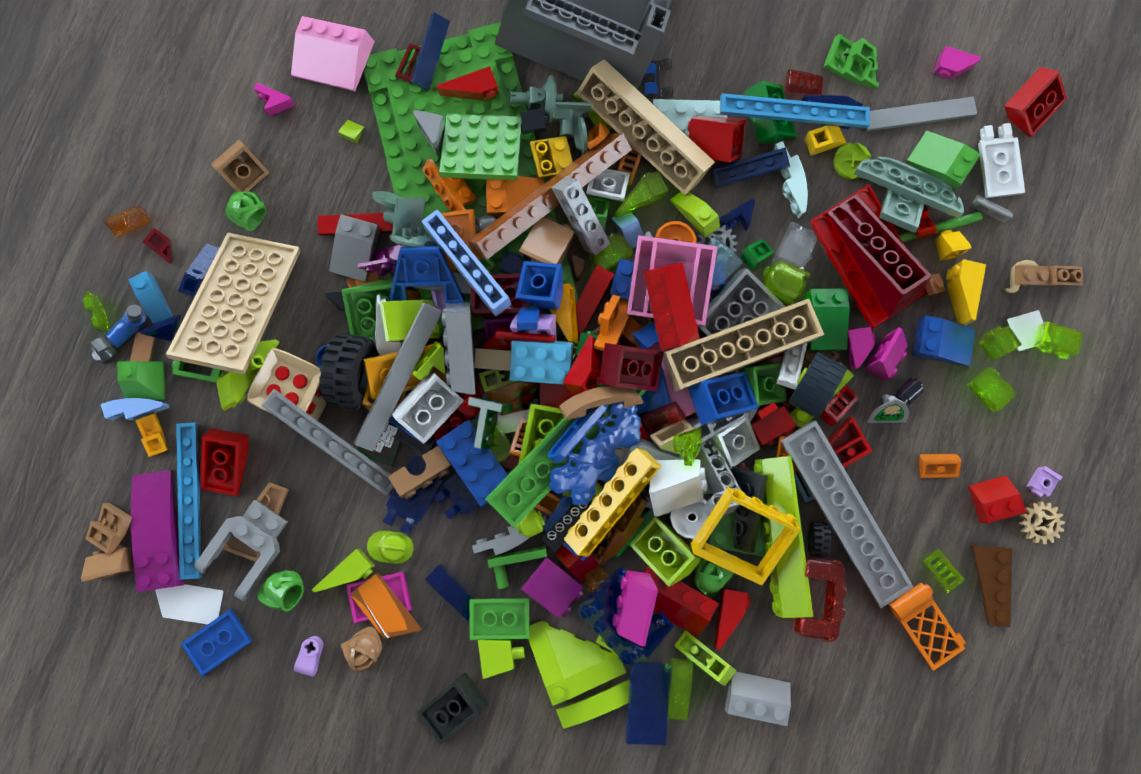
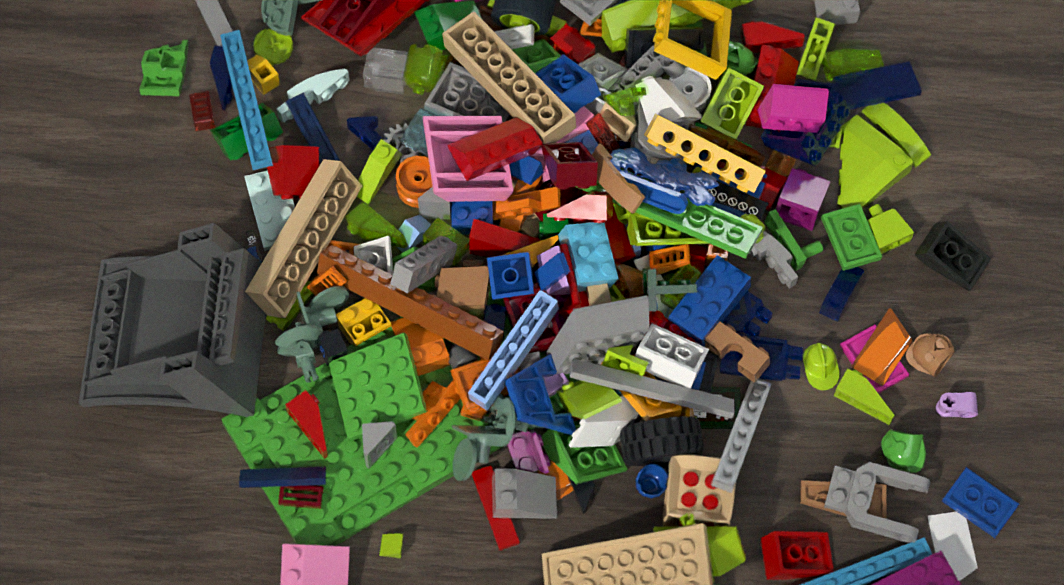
camera: 110 degrees left, 15 degrees down
green slope [741,238,775,270] -> none

